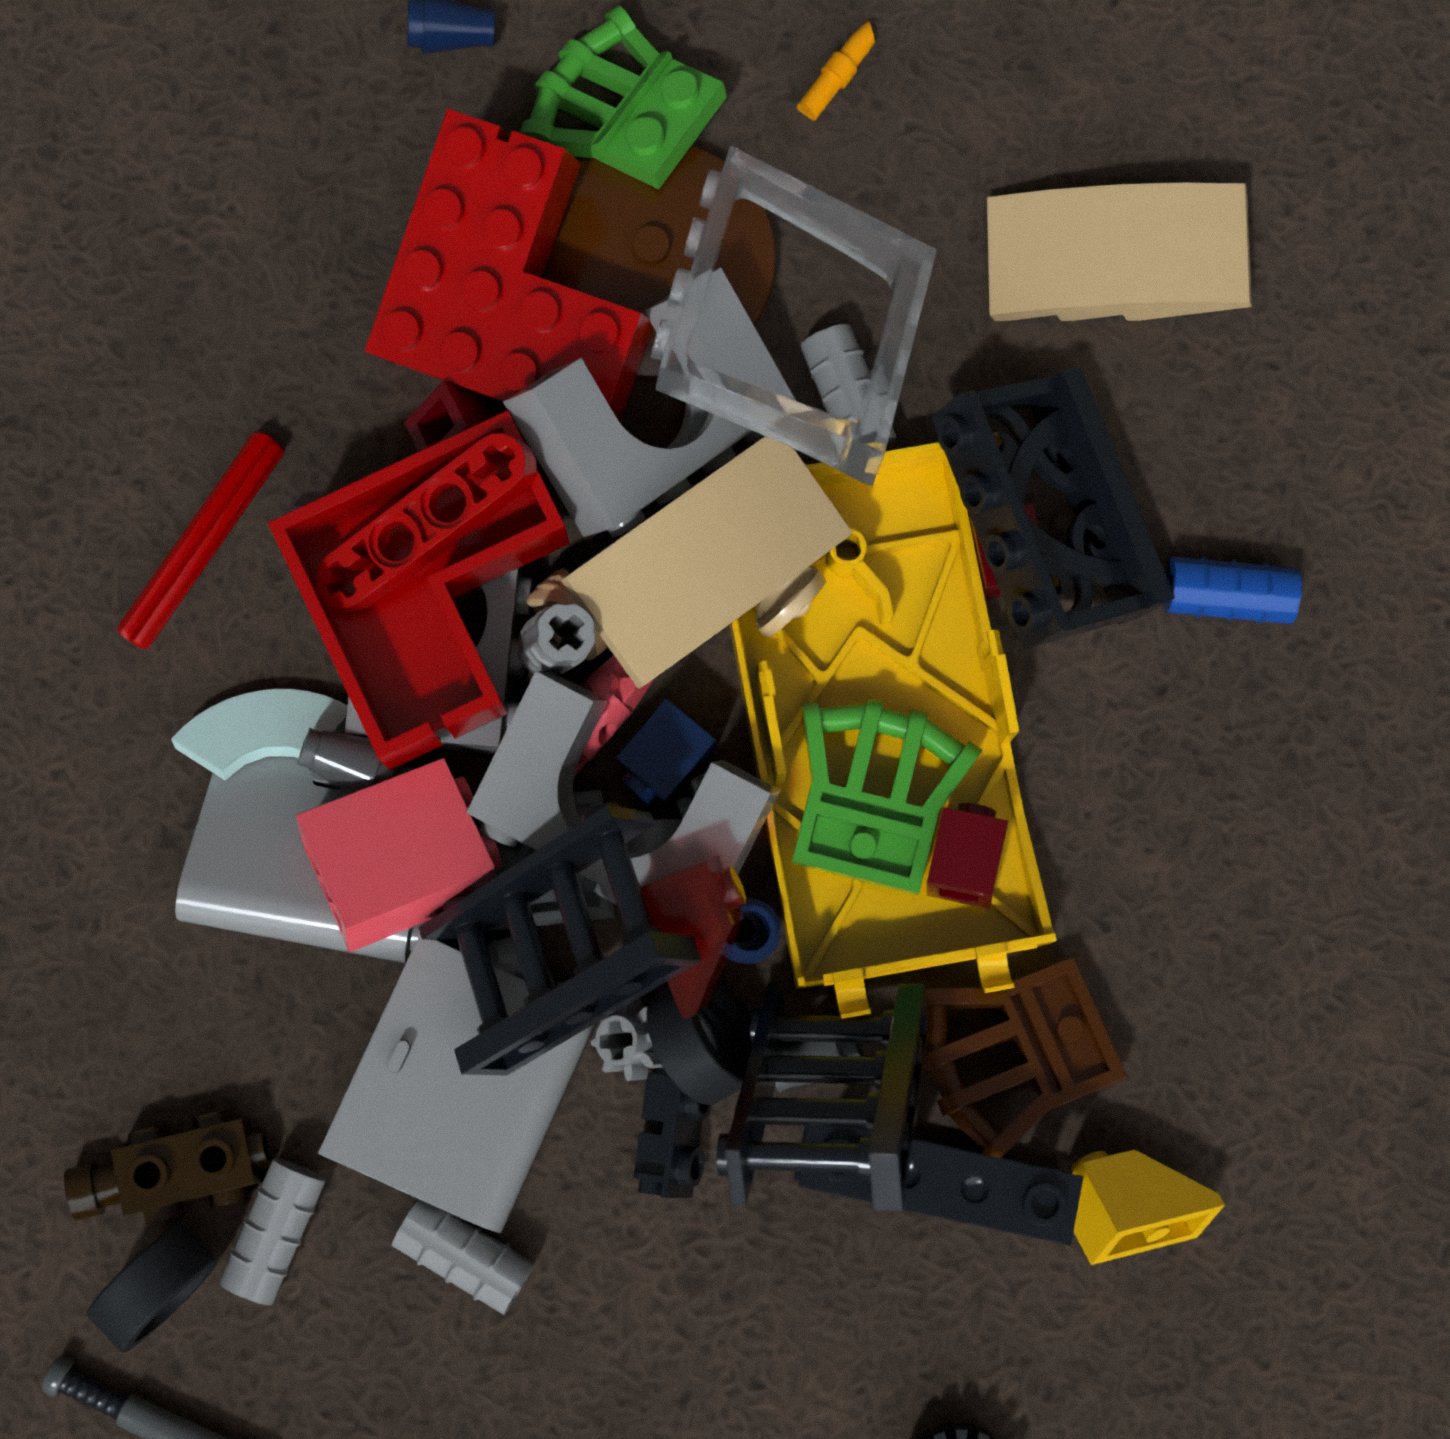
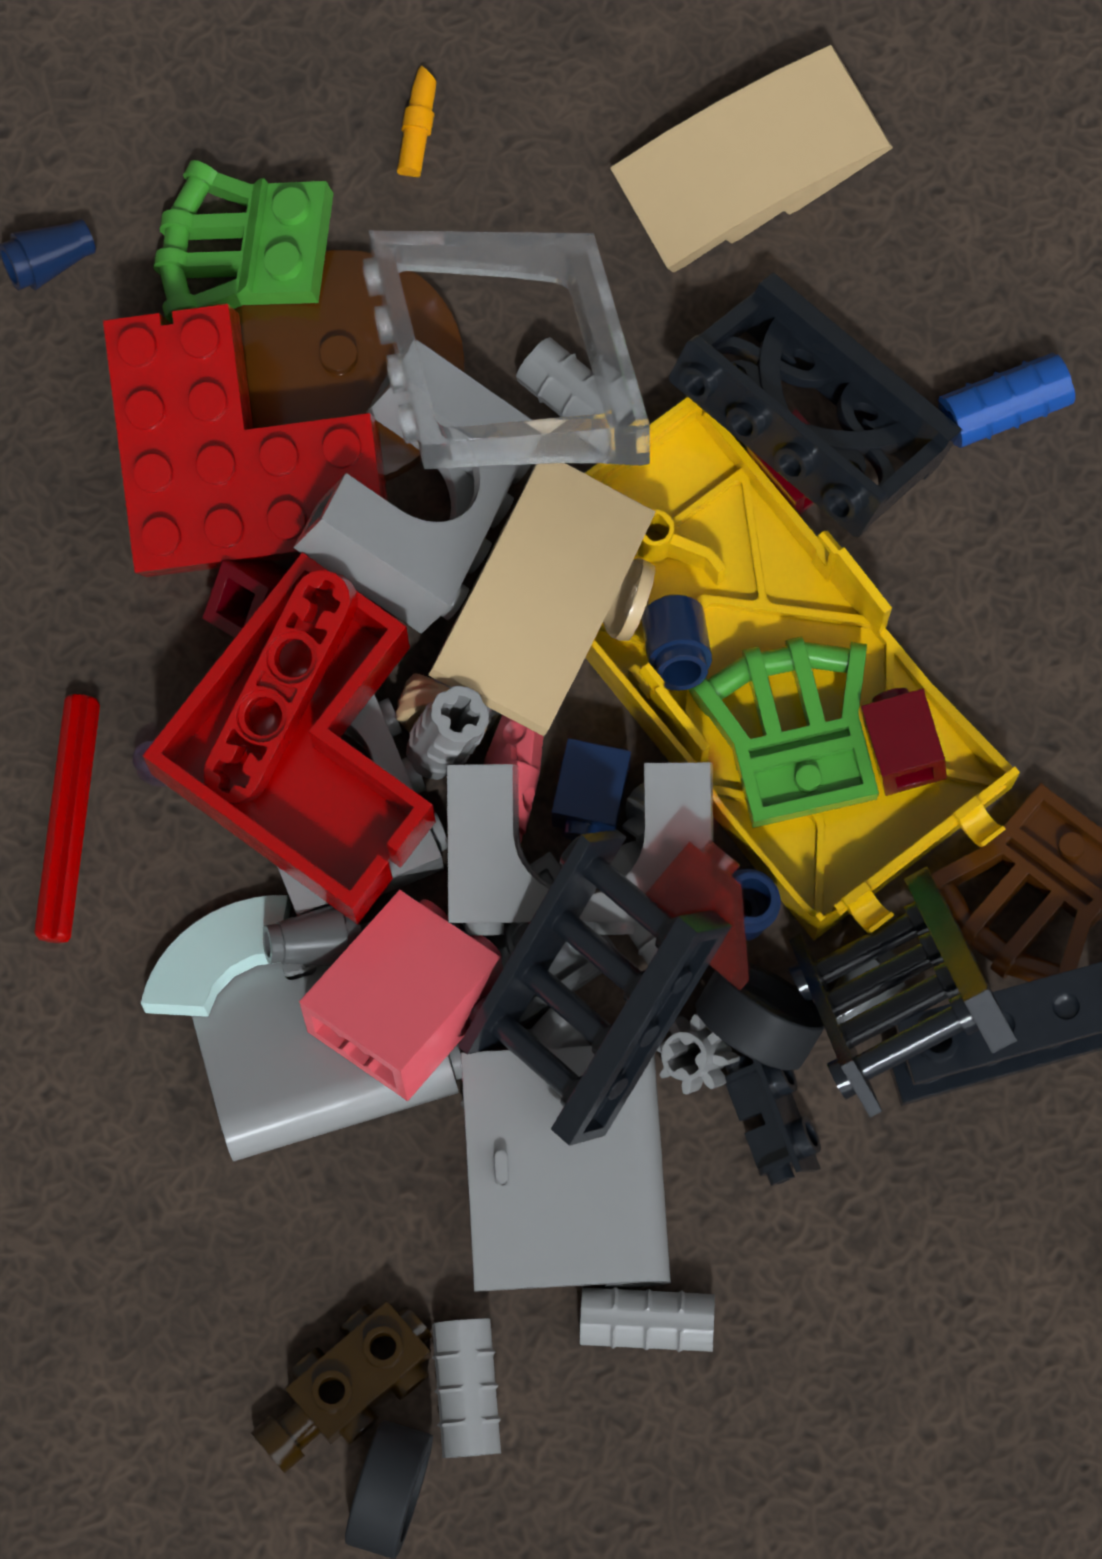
camera: 25 degrees left, 5 degrees down
none -> dark blue brick [641,595,712,691]

